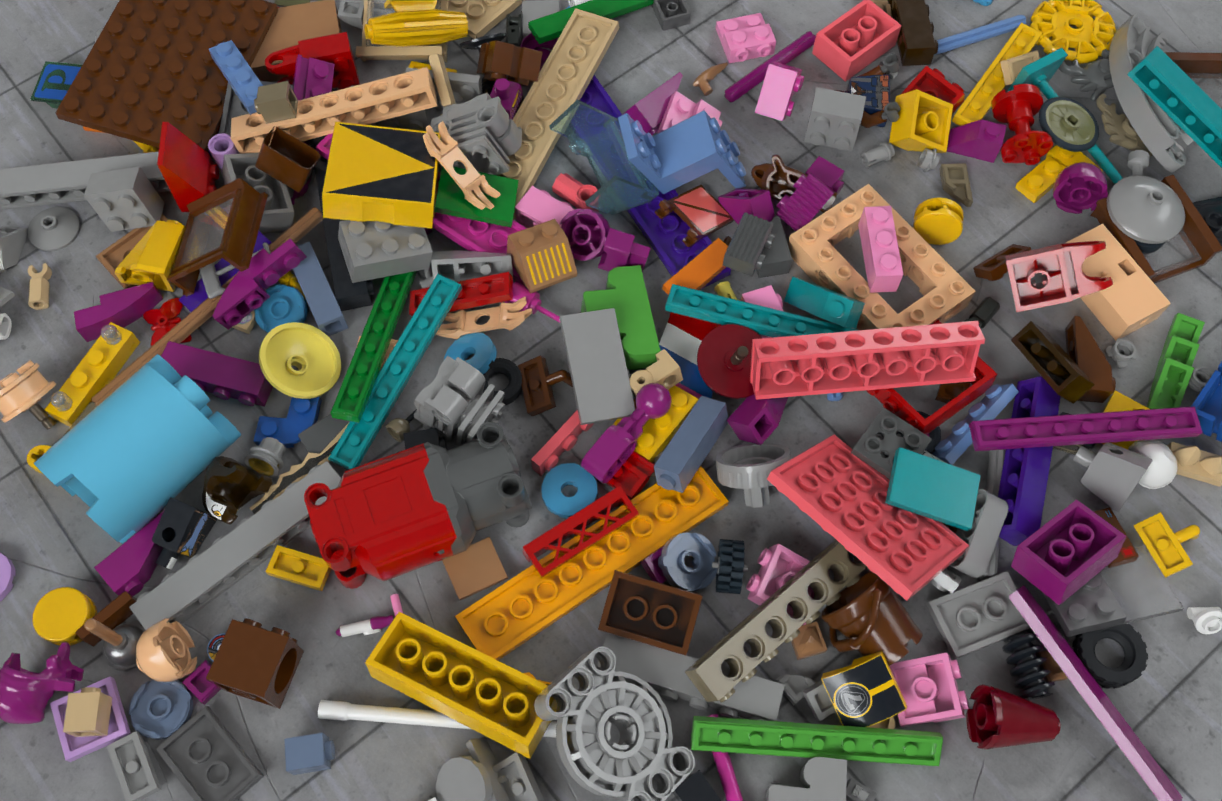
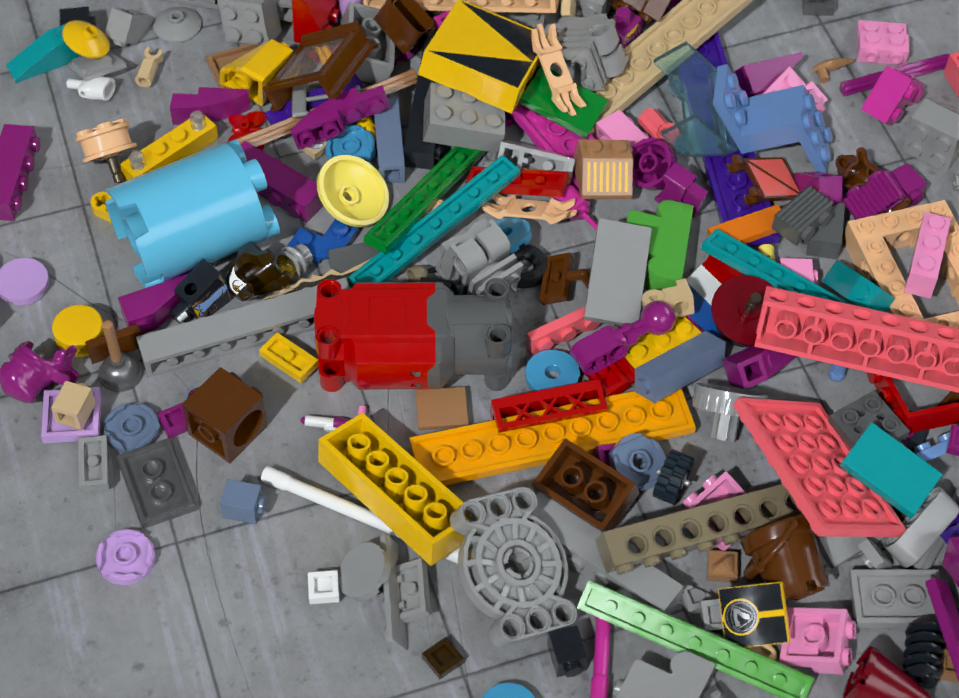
camera: 20 degrees right, 10 degrees down
light nougat cylinder [136,618,197,682] -> none

